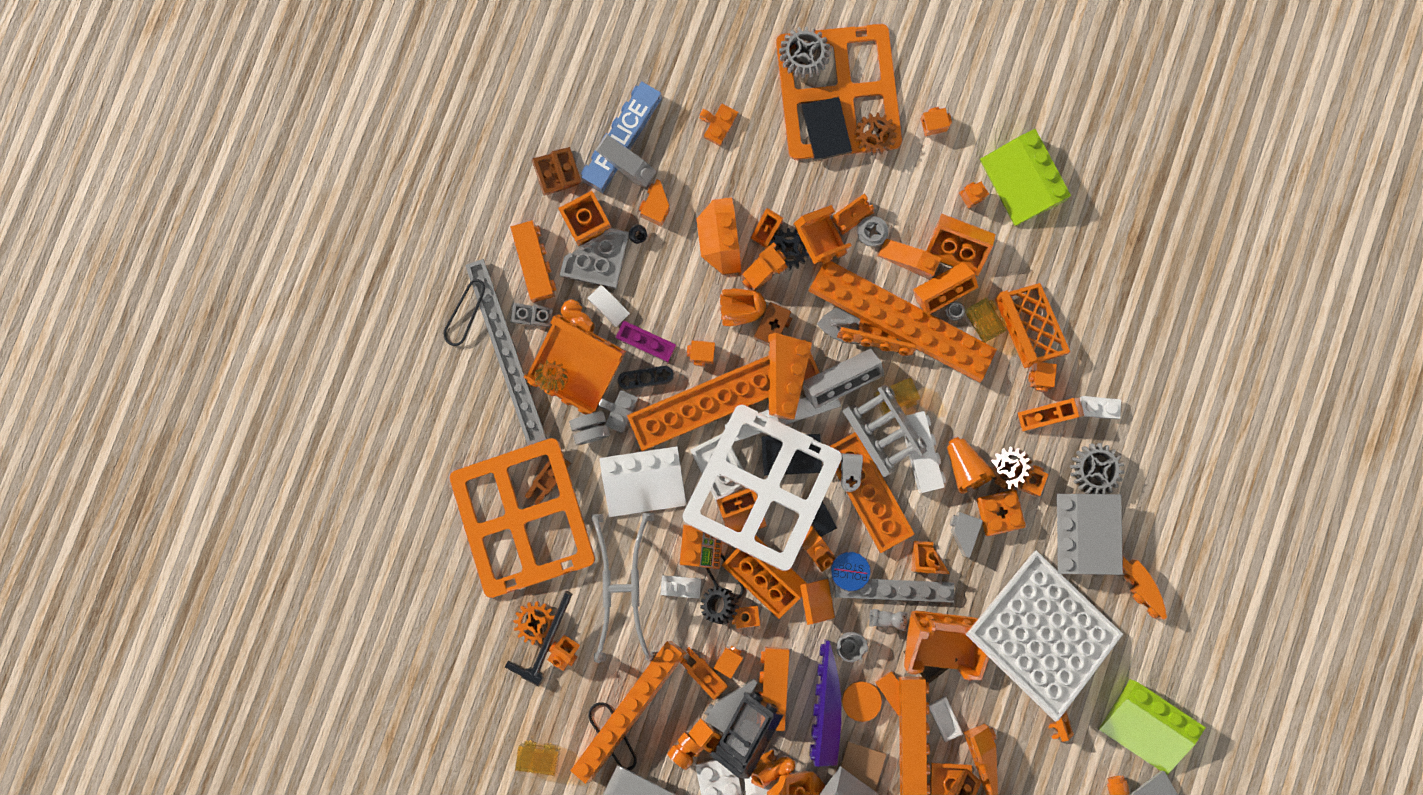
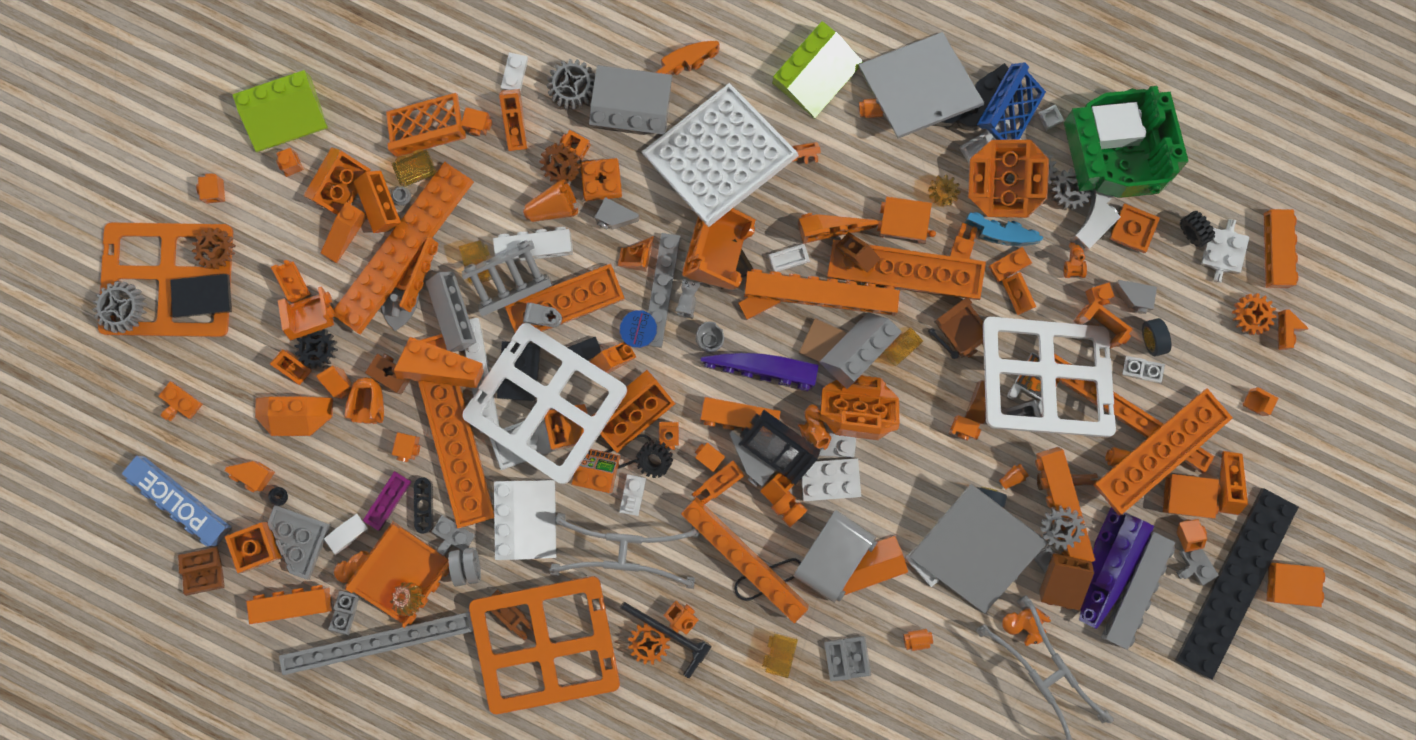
camera: 85 degrees left, 0 degrees up
black piece [443,279,485,346] -> none
light grey slope [596,134,657,187] -> none
orange brick [759,242,788,275] -> none
orange tile [800,579,835,625] -> none
orange tile [842,681,882,722] -> none
light grey gear [857,216,888,247] -> none

